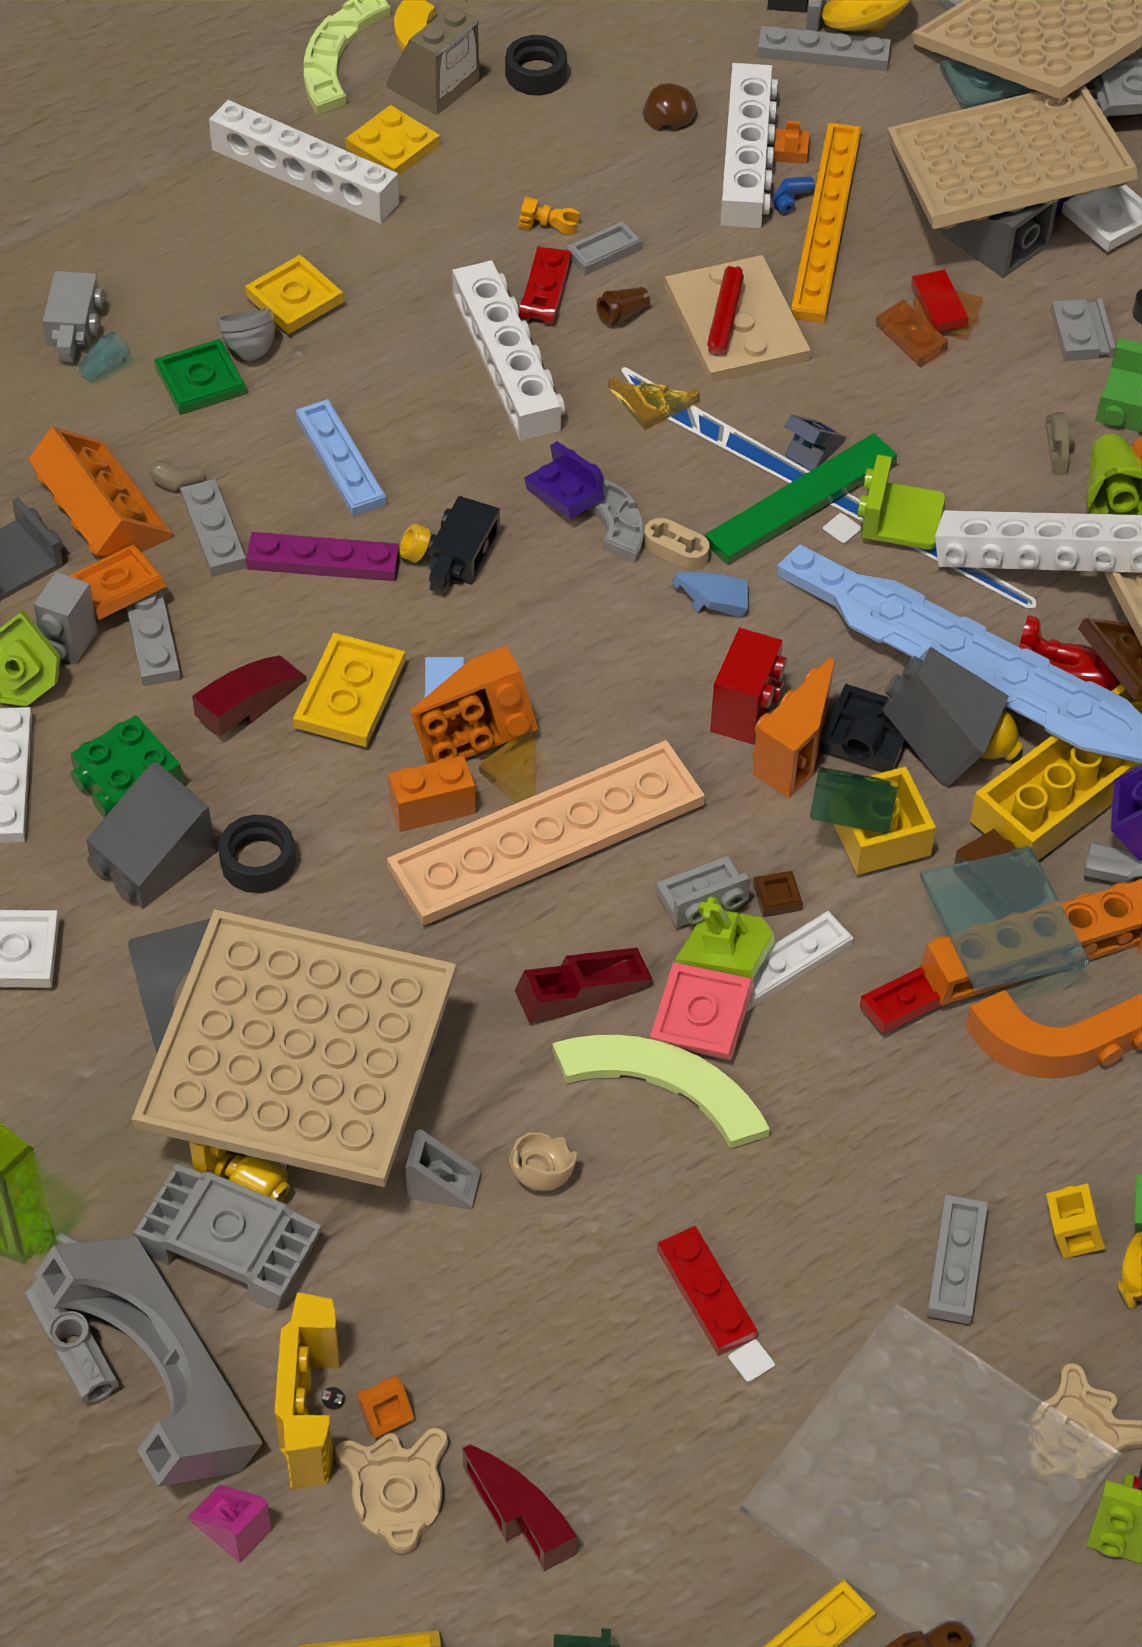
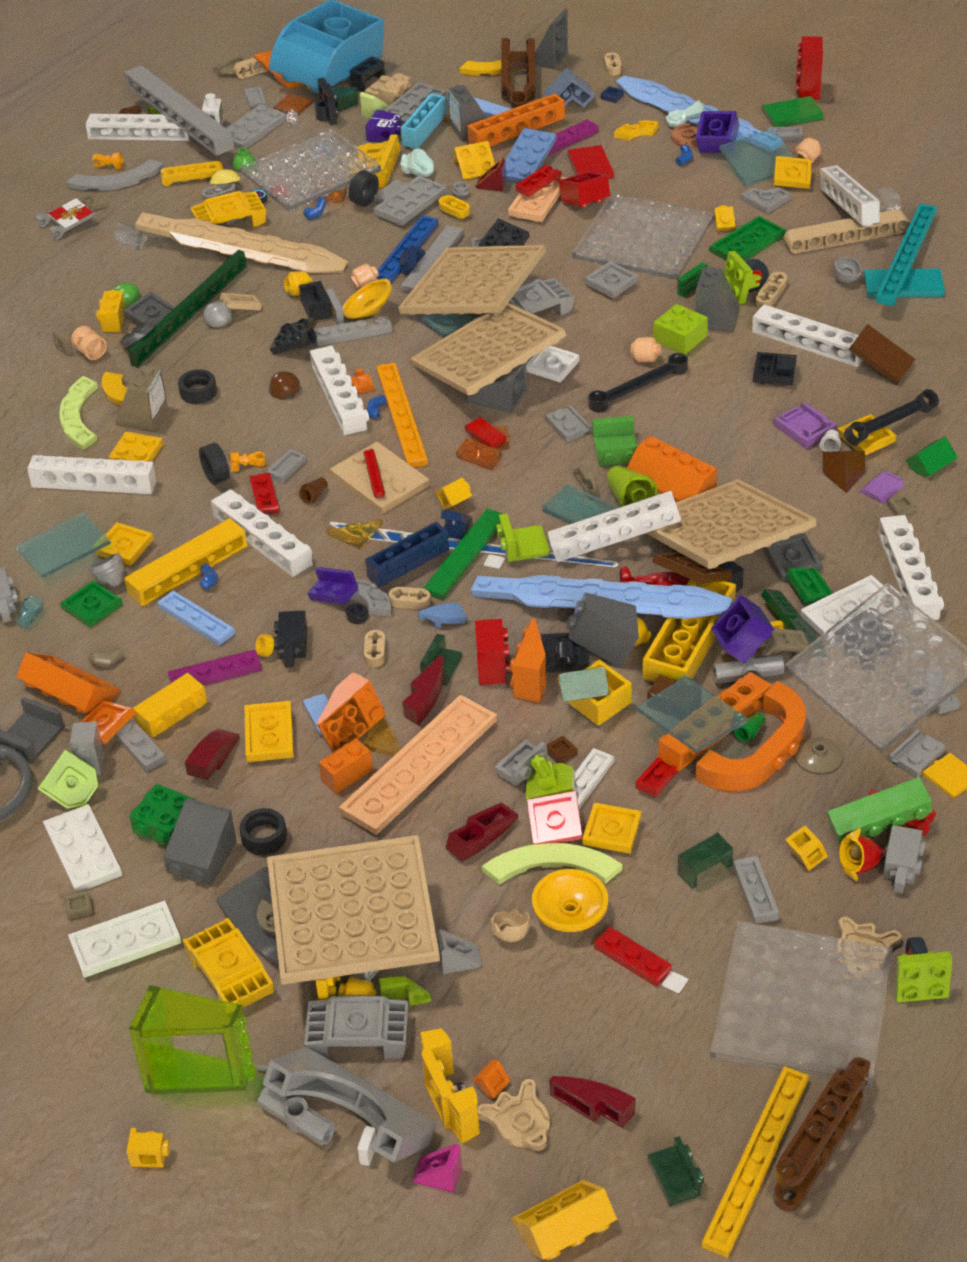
camera: 20 degrees left, 10 degrees down
light grey plate [180,479,247,577] -> none
none -> clear light blue piece [16,512,111,579]
none -> yellow brick [124,518,247,607]
none -> yellow brick [133,673,207,738]
none -> yellow plate [182,918,274,1016]
none -> black tyre [199,443,230,484]
none -> blue arm [200,563,218,590]
none -> black plate [270,317,317,355]
none -> black tile [346,603,368,624]
none -> white tile [357,1126,377,1166]
none -> tan beam [364,630,386,668]
none -> dark blue brick [365,522,449,587]
none -> lime slope [379,976,431,1006]
none -> dark red slope [402,655,445,726]
none -> clear green panel [420,634,462,686]
none -> yellow brick [434,477,472,510]
none -> yellow dish [532,869,608,932]
none -> clear light blue tile [542,484,619,525]
none -> yellow plate [582,803,642,854]
none -> clear green panel [677,833,733,889]
none -> green cone [734,713,766,742]

